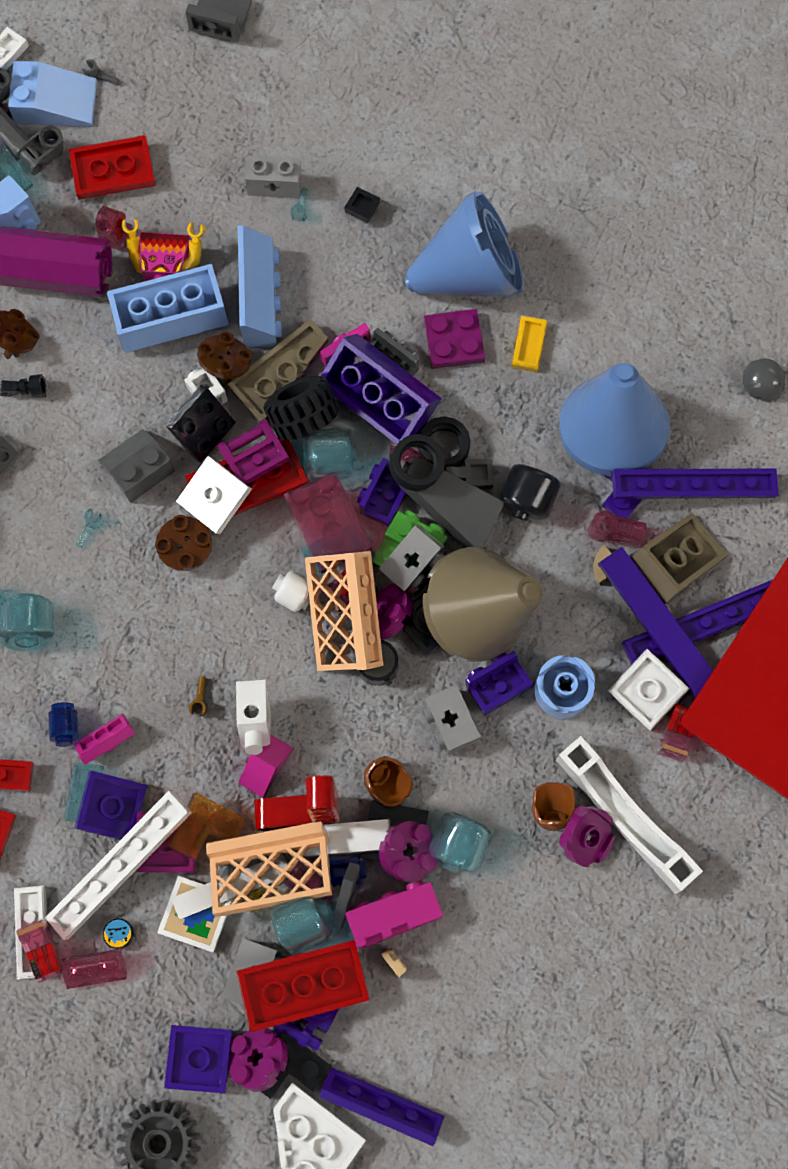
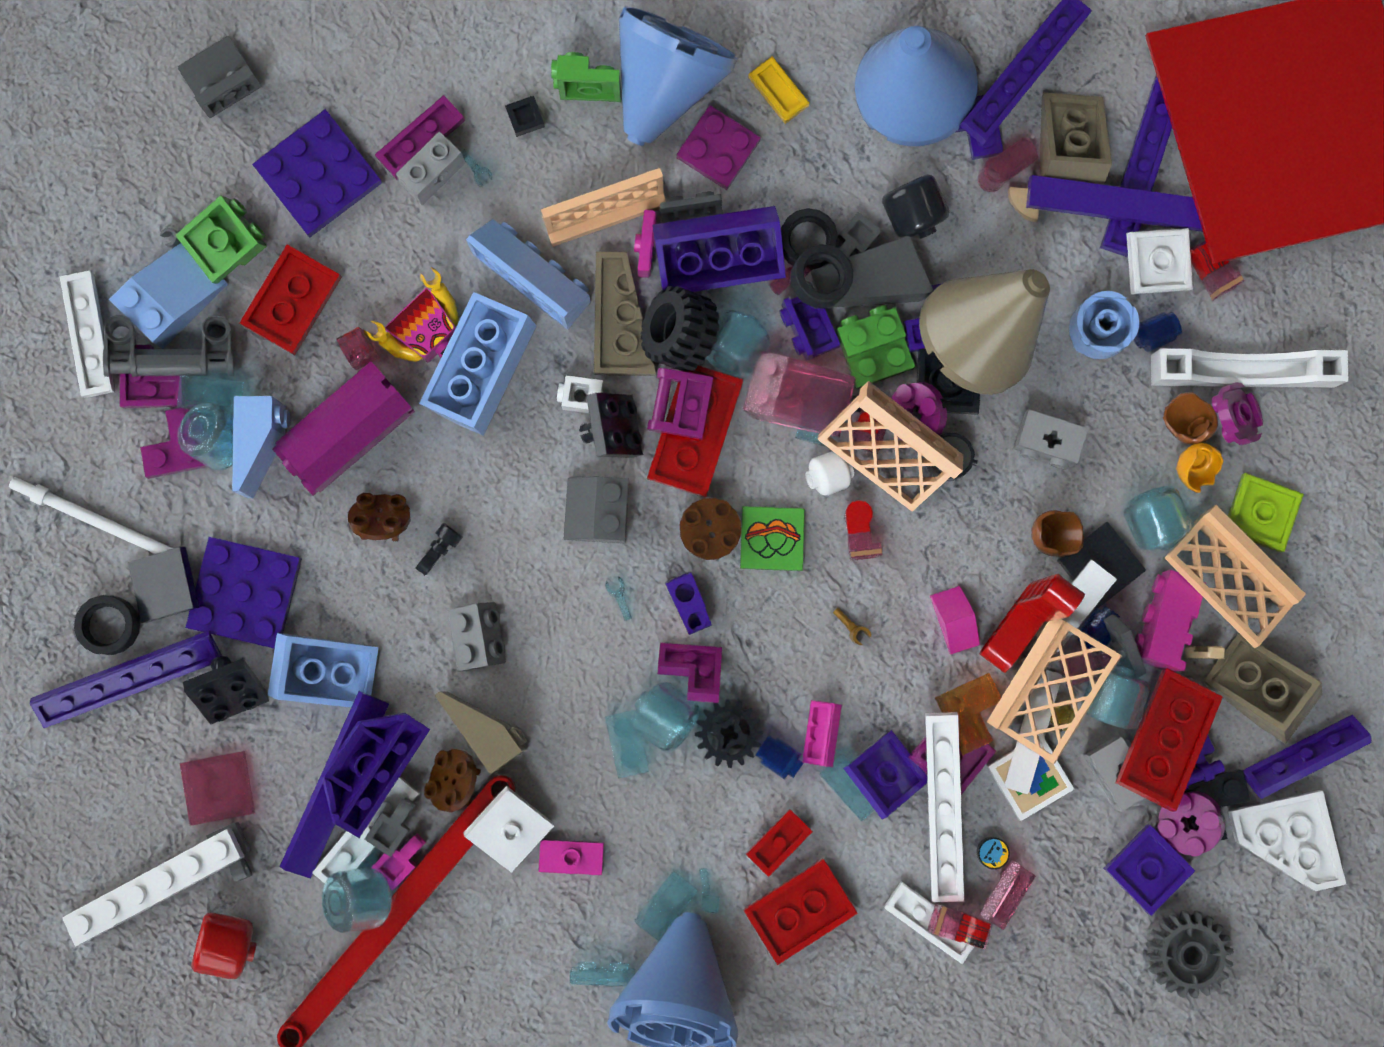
camera: 55 degrees left, 10 degrees up
white plate [176,456,252,535] -> none
reddish brown plate [197,332,253,384] -> none
white torso [236,680,271,755] -> none
light grey brick [379,525,445,591] -> none
magenta plate [379,821,437,882] -> none
dark purple bracket [465,651,533,716] -> none
none -> bright green plate [175,195,267,284]
none -> dark purple plate [252,109,382,238]
none -> magenta plate [375,95,465,180]
none -> light nougat fence [541,168,665,247]
none -> bright green plate [551,52,621,102]
none -> magenta plate [657,643,722,703]
none -> dark purple leg [664,572,712,635]
none -> black gear [695,699,763,768]
none -> bright green tile [740,506,805,571]
none -> leg [844,500,883,561]
none -> clear blue brick [1134,312,1182,352]
none -> light nougat fence [1165,505,1306,648]
none -> light orange hair [1176,443,1224,493]
none -> dark tan slope [1203,633,1323,744]
none -> lime tile [1228,473,1304,553]

